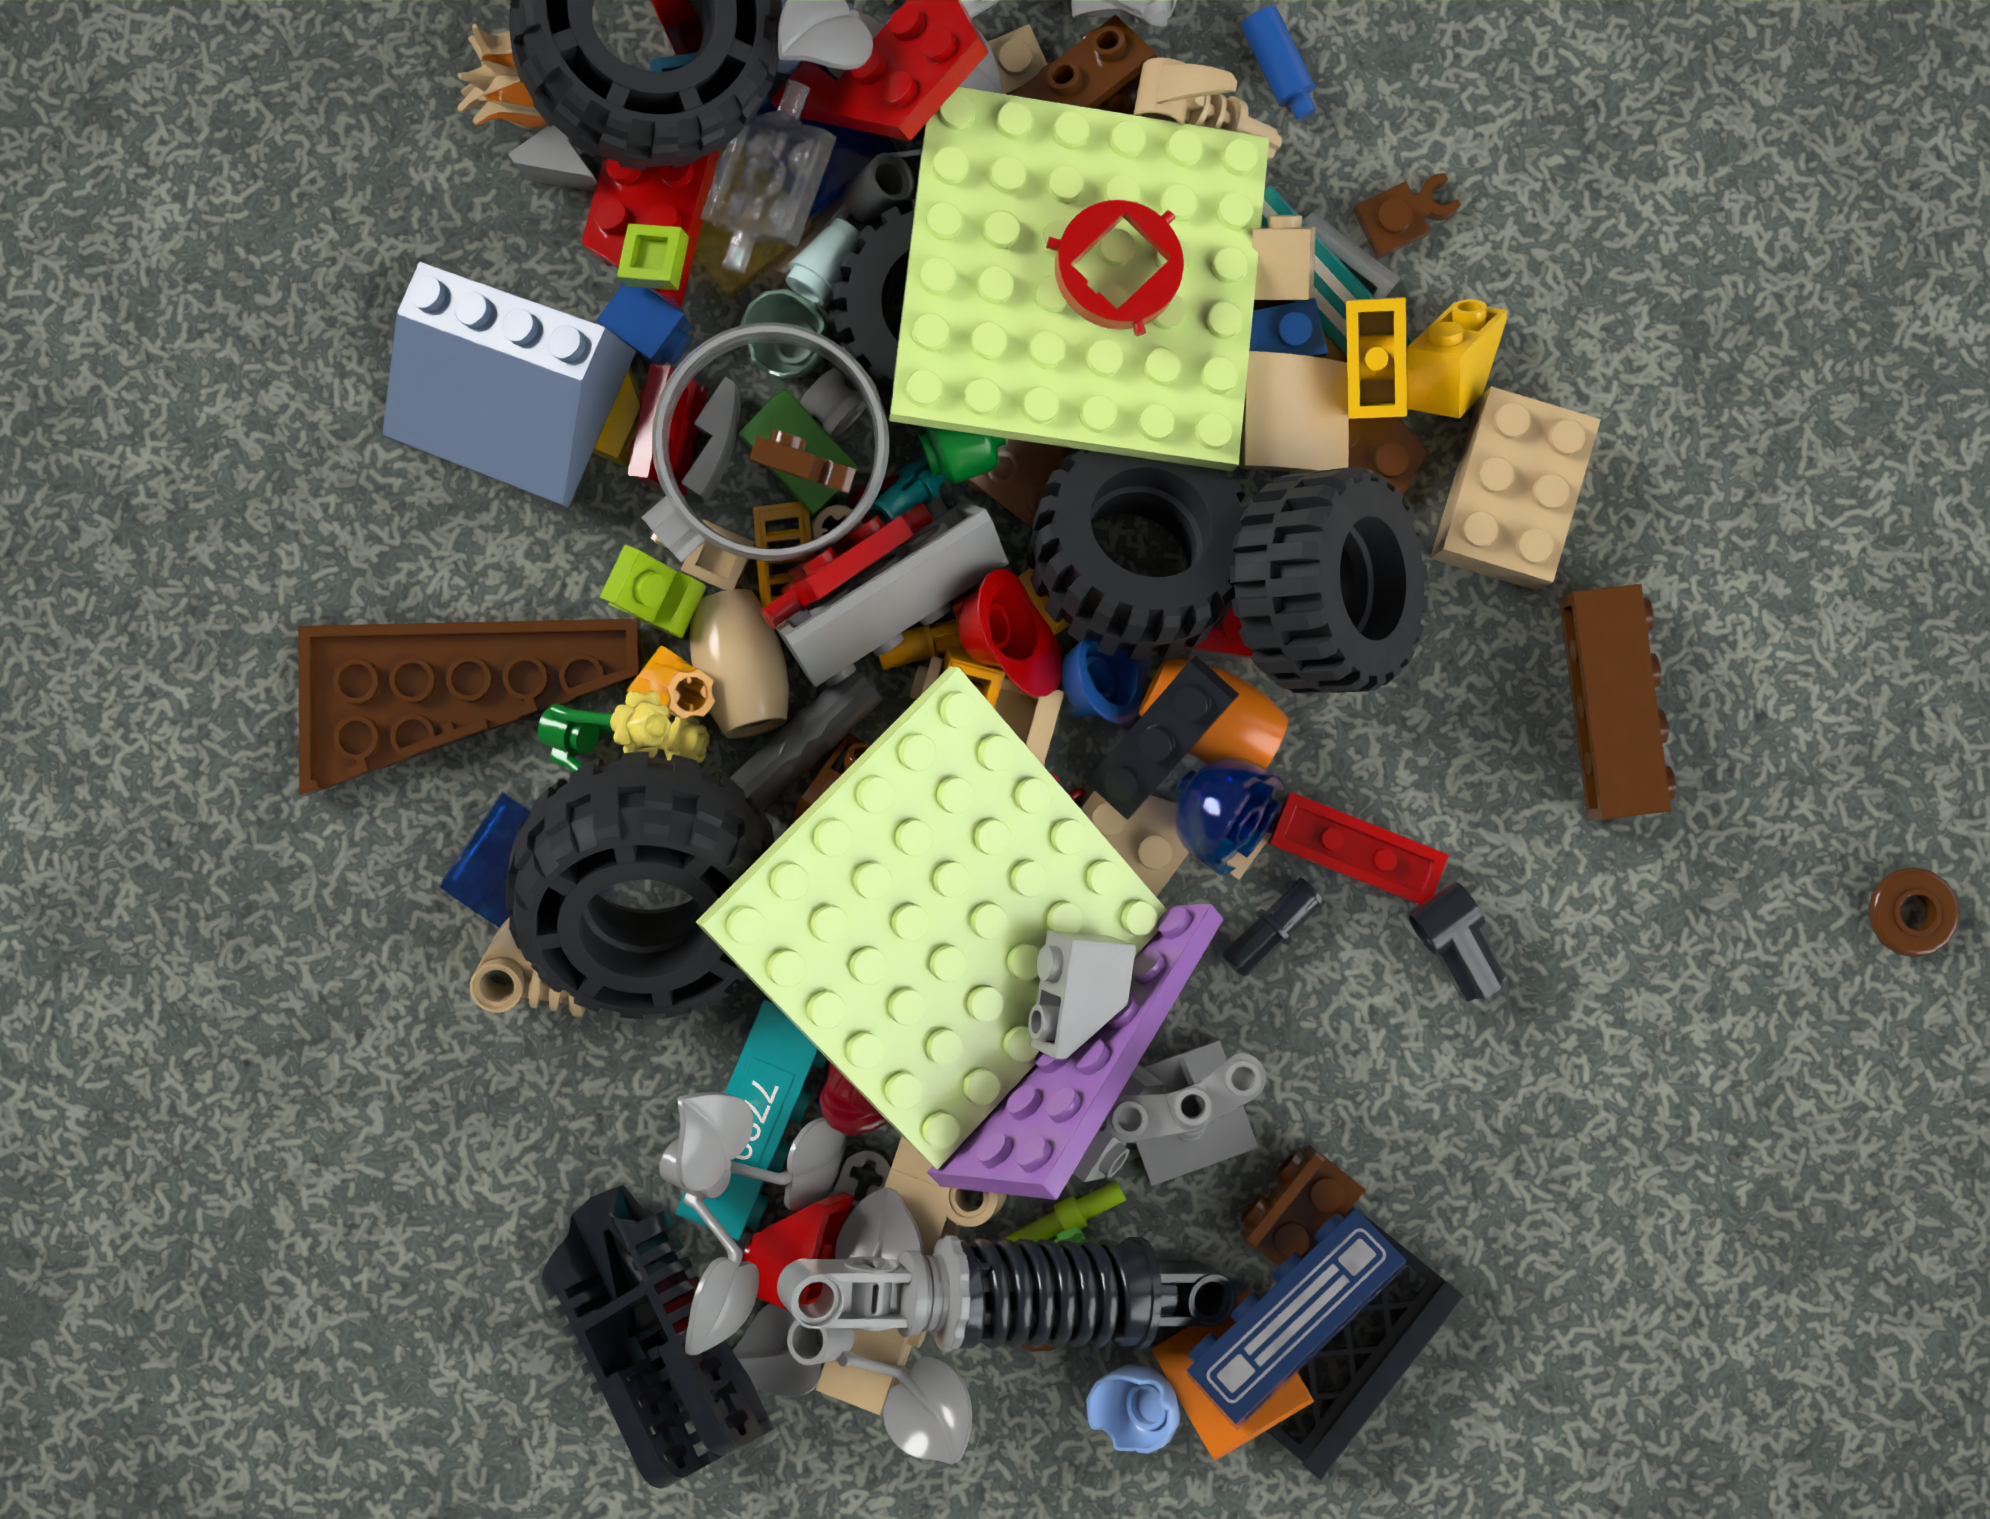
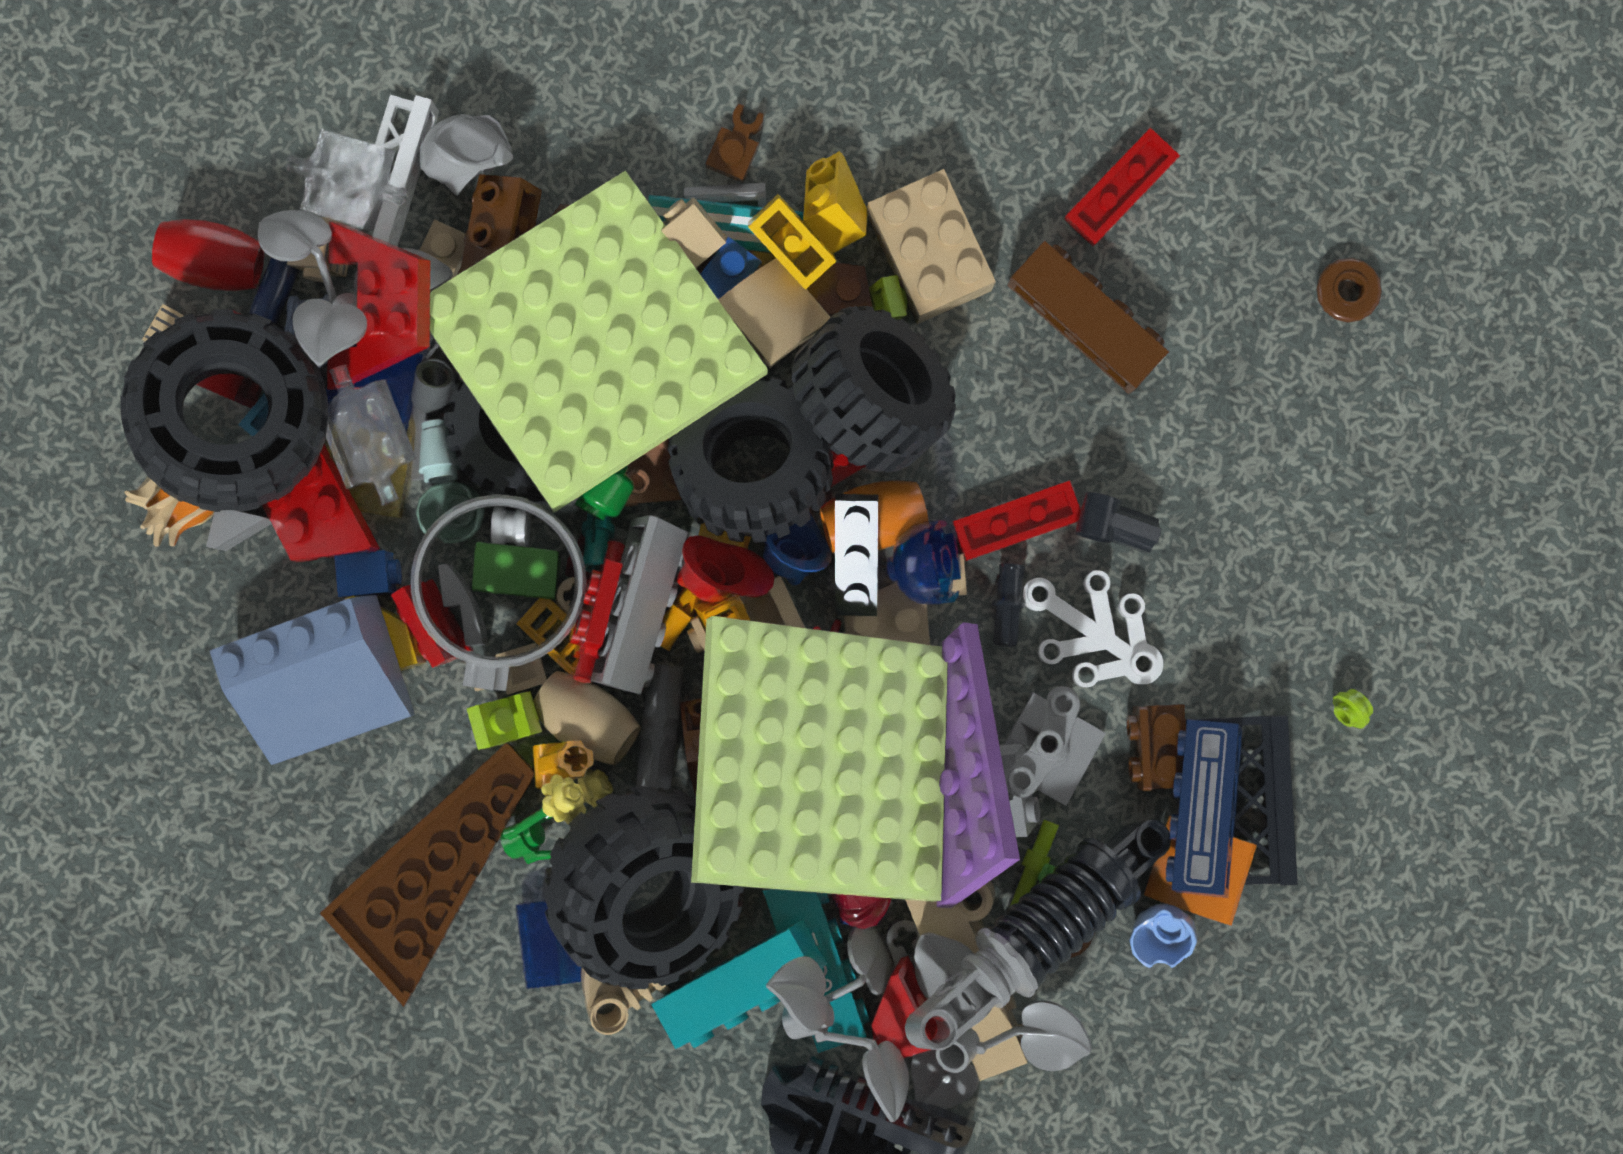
camera: 45 degrees left, 0 degrees up
lime tile [617,224,689,290] -> none
reddish brown plate [749,429,856,494] -> none
light grey slope [1028,930,1136,1059] -> none
red piece [1046,200,1184,336] -> none
tan piece [1134,57,1282,160] -> none
blue cylinder [1240,6,1316,120] -> none
none -> teal brick [651,919,827,1049]
none -> lime plate [869,275,908,320]
none -> white plant [1022,570,1163,687]
none -> red plate [1064,127,1180,247]
none -> lime plate [1333,689,1373,729]

